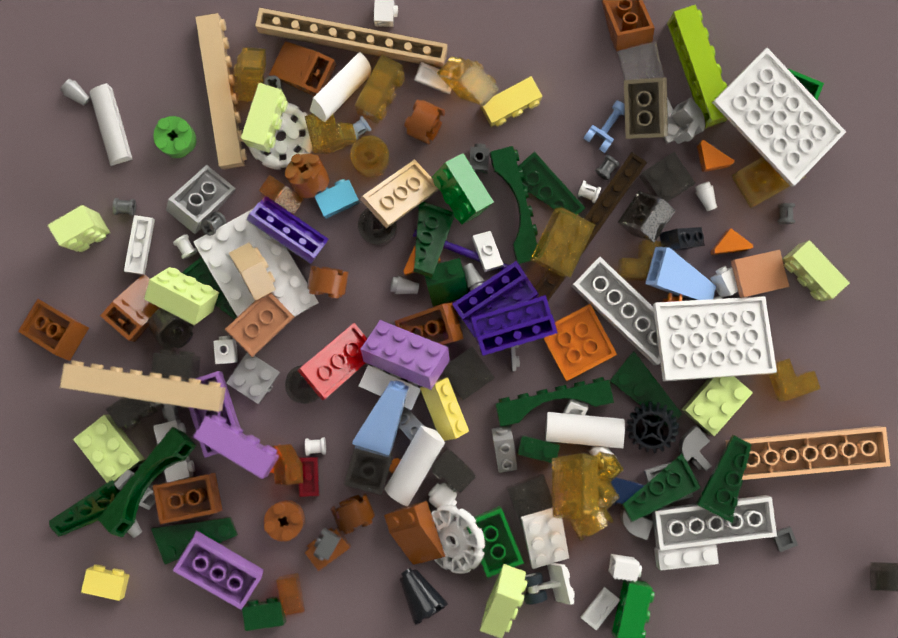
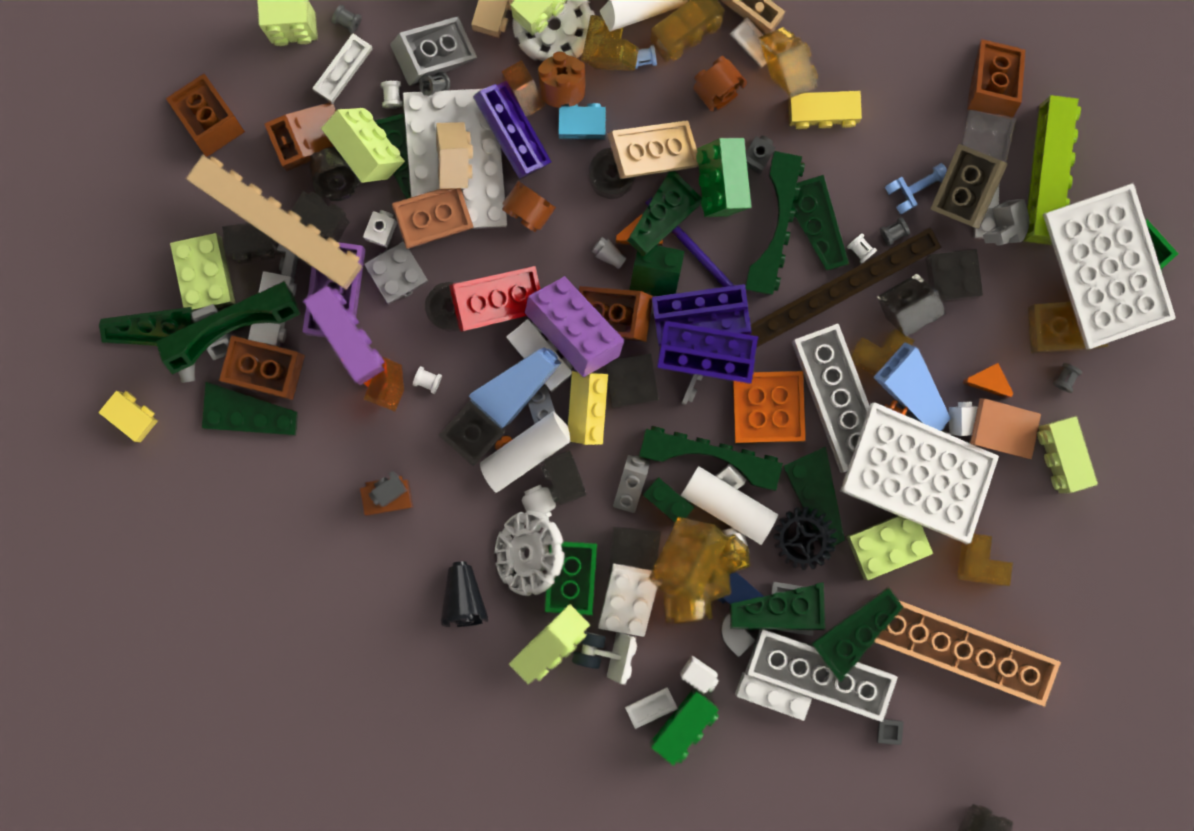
camera: 25 degrees right, 0 degrees up
medium lavender brick [173,531,264,609] -> none
dark green brick [242,596,286,631] -> none
dark orange brick [264,500,305,541] -> none
clear orange slope [276,573,305,615] -> none
dark red plate [298,457,320,497] -> none
reddish brown brick [330,493,375,535] -> none
clear yellow brick [350,135,390,178] -> none
dark orange slope [384,500,445,565] -> none
light grey cone [462,263,485,291] -> none
white plate [472,231,503,272] -> none
clear yellow brick [531,207,595,277] -> none
black brick [659,227,705,251] -> none
light grey brick [679,426,712,471] -> none
white cone [695,181,717,211] -> none
orange slope [697,140,735,172] -> none

